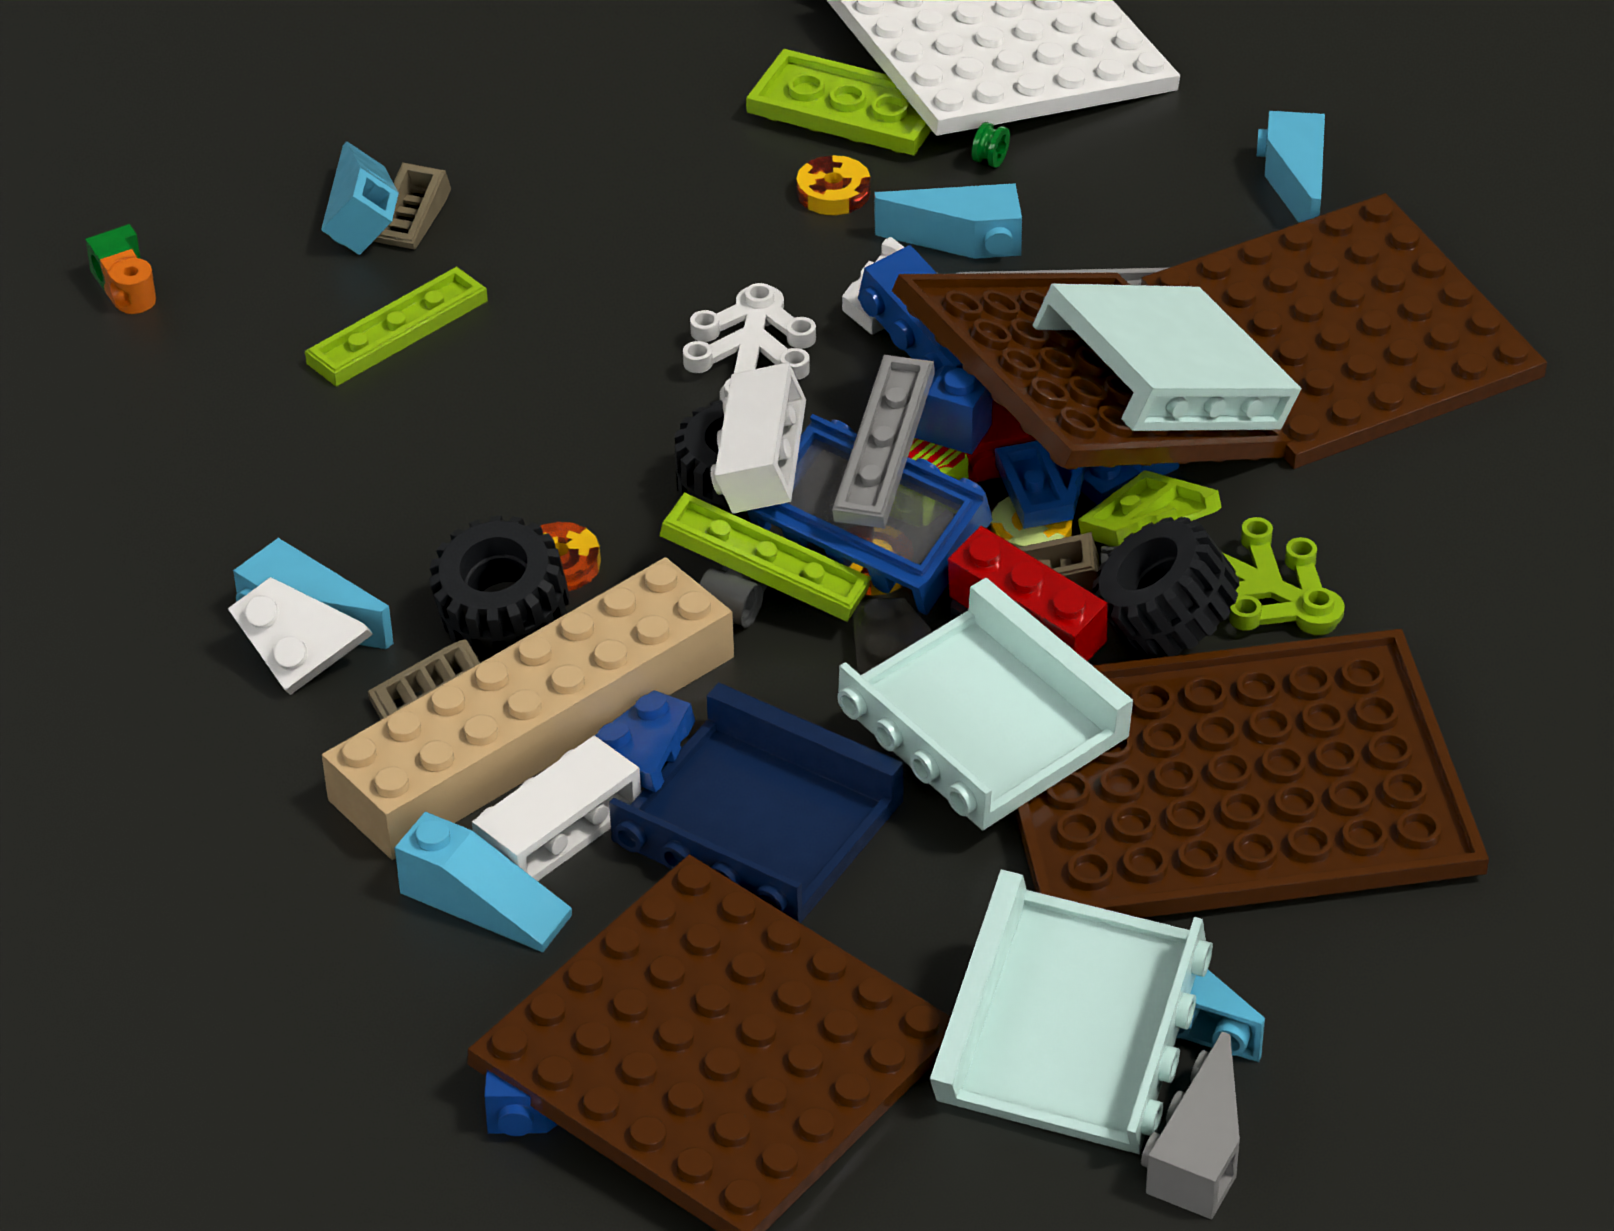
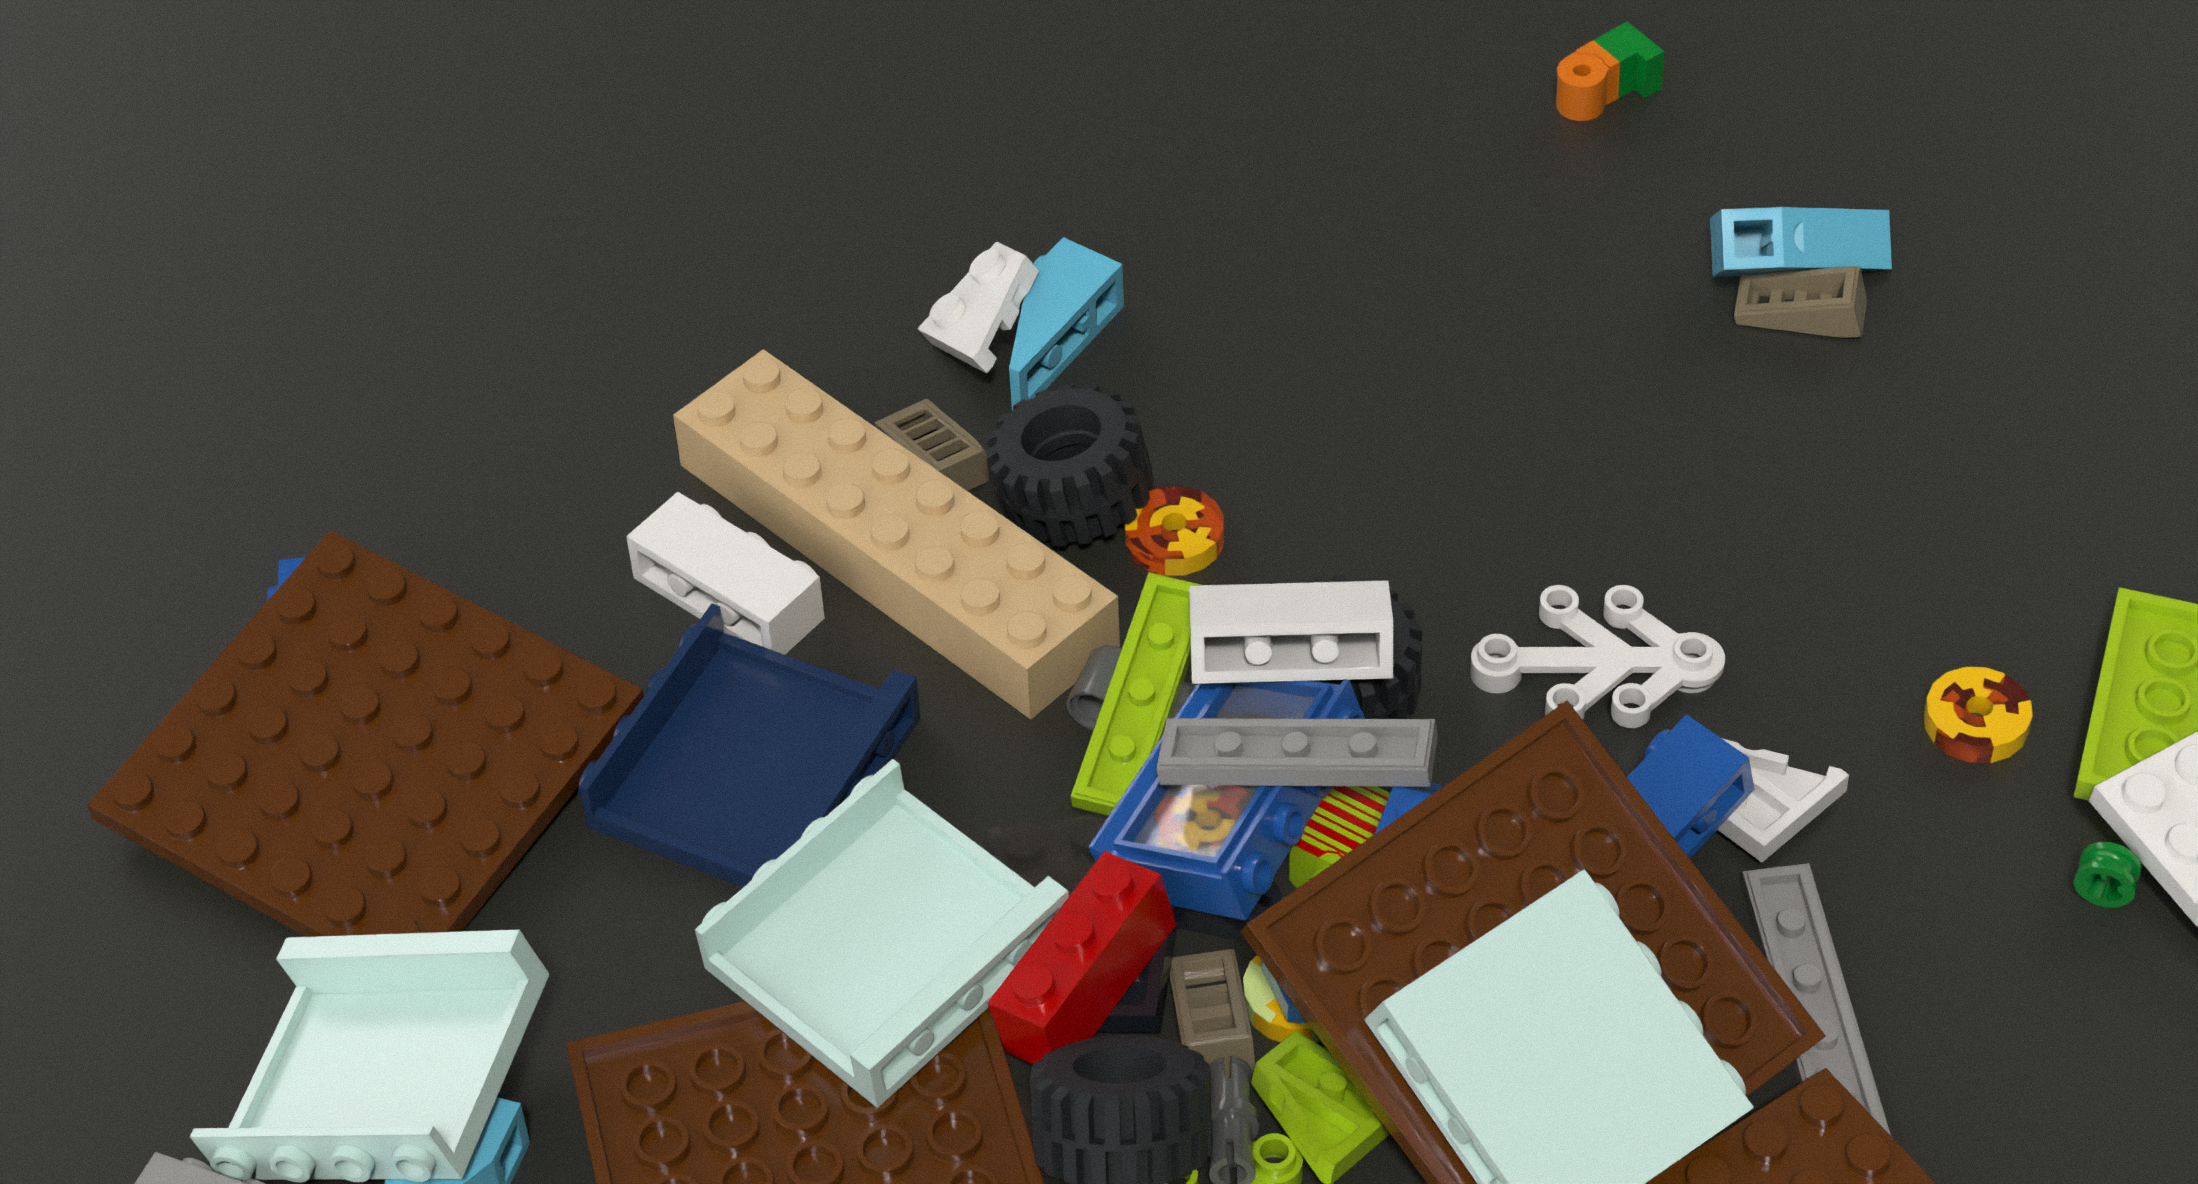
camera: 85 degrees right, 5 degrees up
lime tile [305,266,488,387] -> none
medium azure slope [394,812,572,952] -> none
blue wing [595,690,696,792] -> none
medium azure slope [874,183,1022,259] -> none

